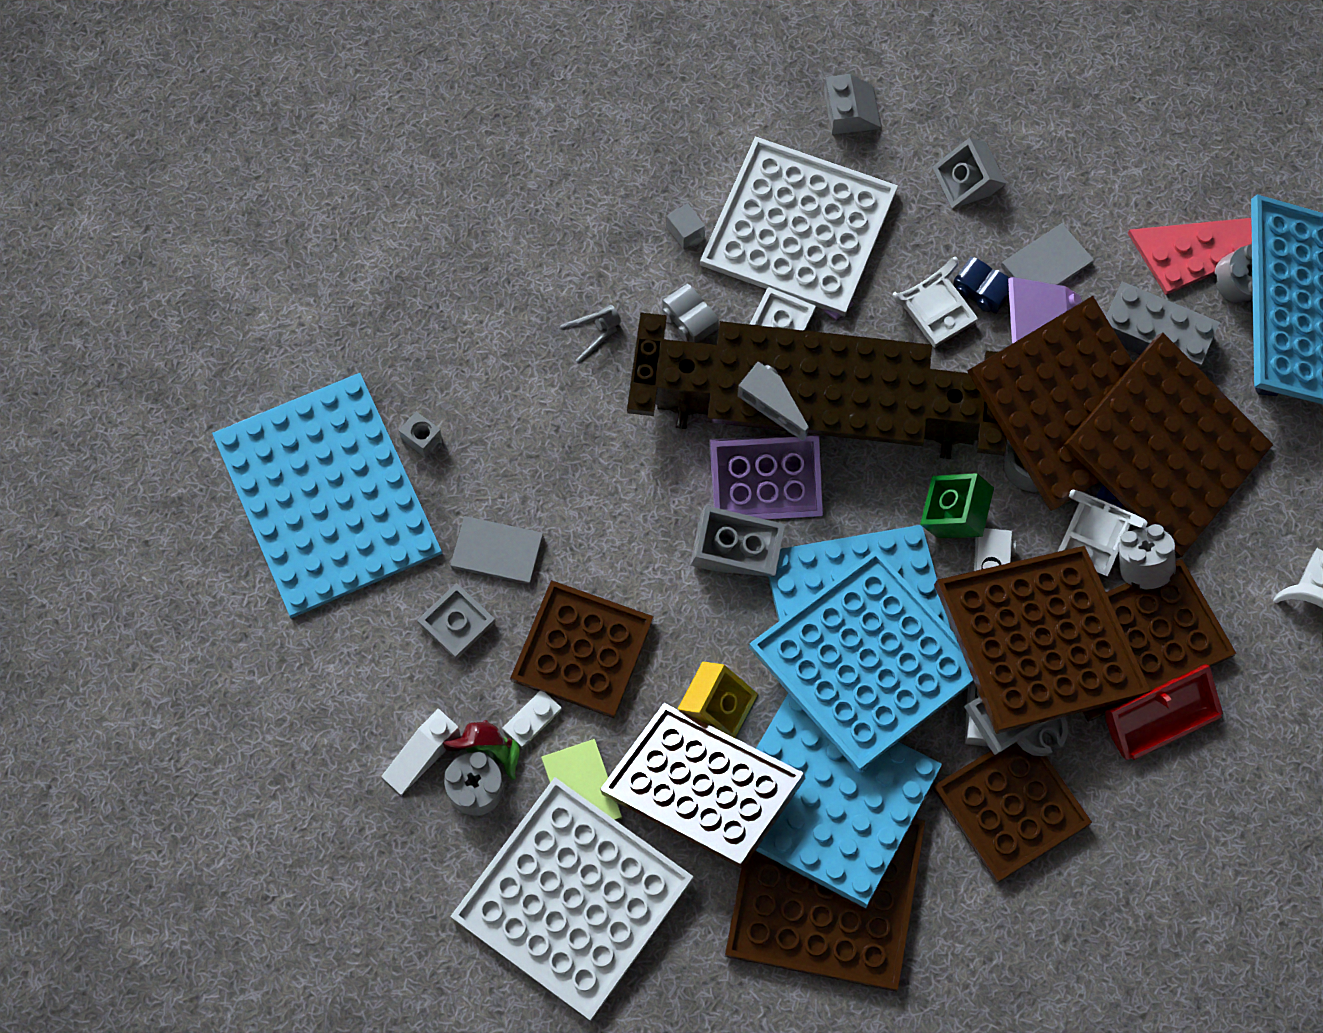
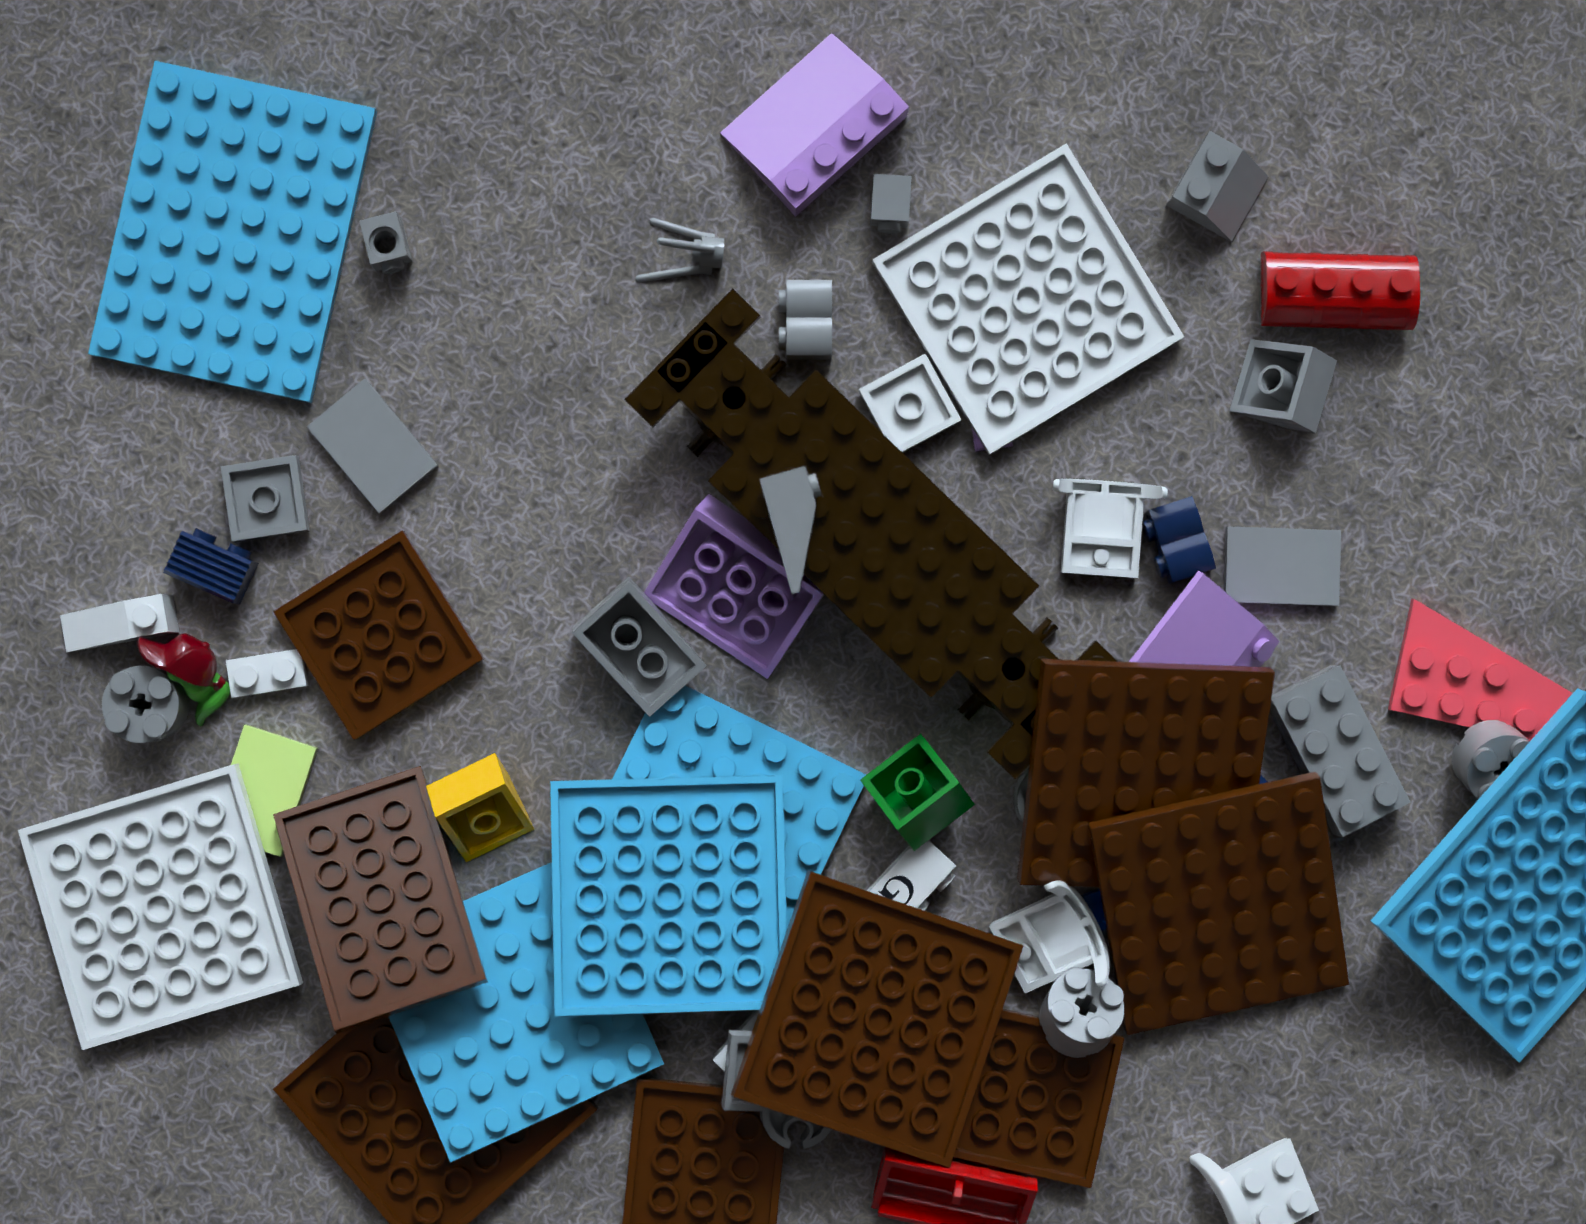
camera: 35 degrees right, 20 degrees up
none -> dark blue brick [163,528,259,605]
none -> lavender slope [720,33,909,217]
none -> red container [1261,251,1420,330]

